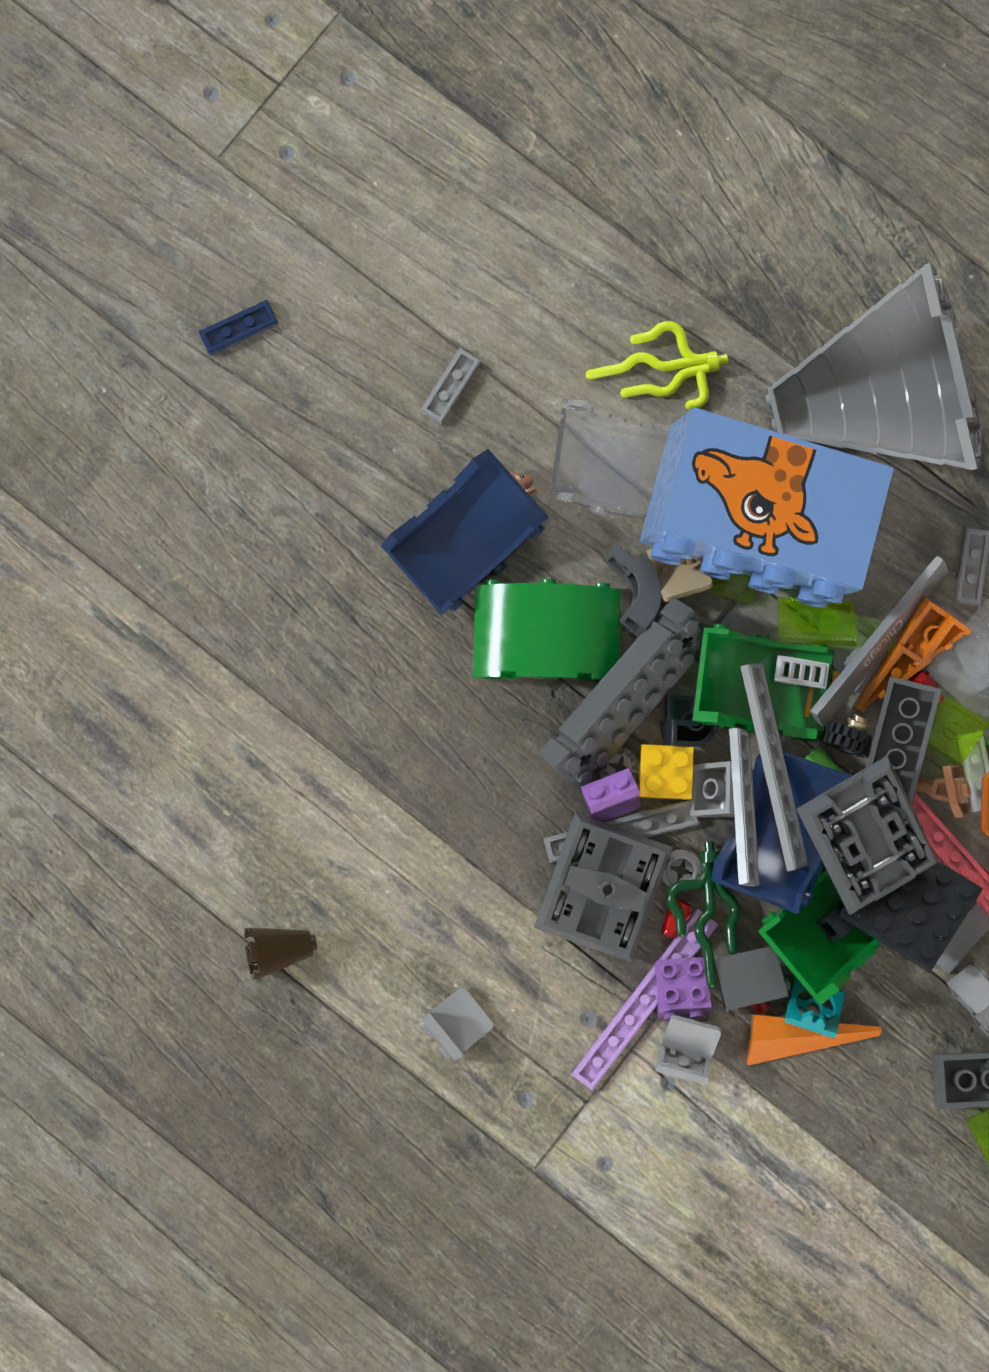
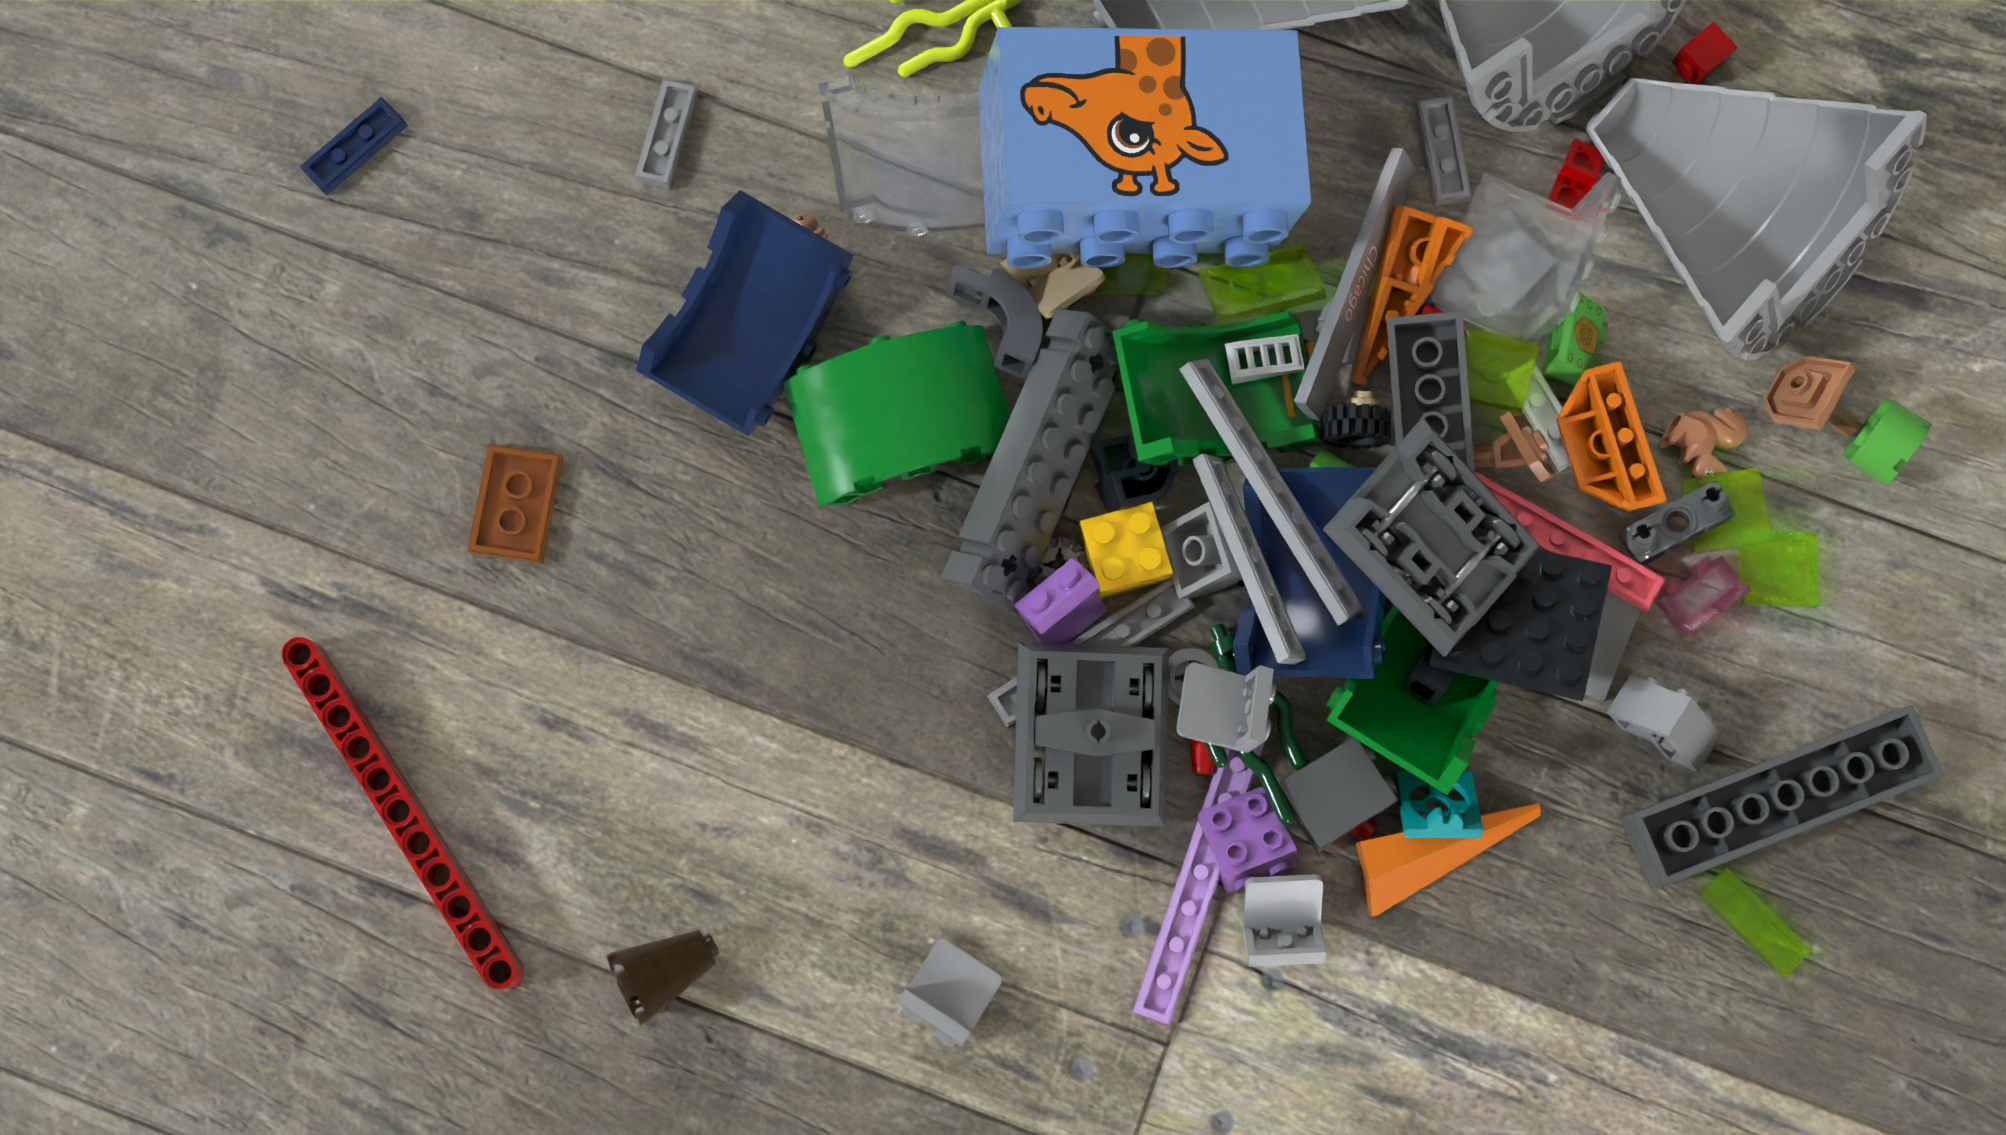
camera: 15 degrees left, 5 degrees down
none -> red beam [281,637,524,989]
none -> dark orange tile [467,444,563,565]
none -> light grey bracket [1176,663,1276,753]

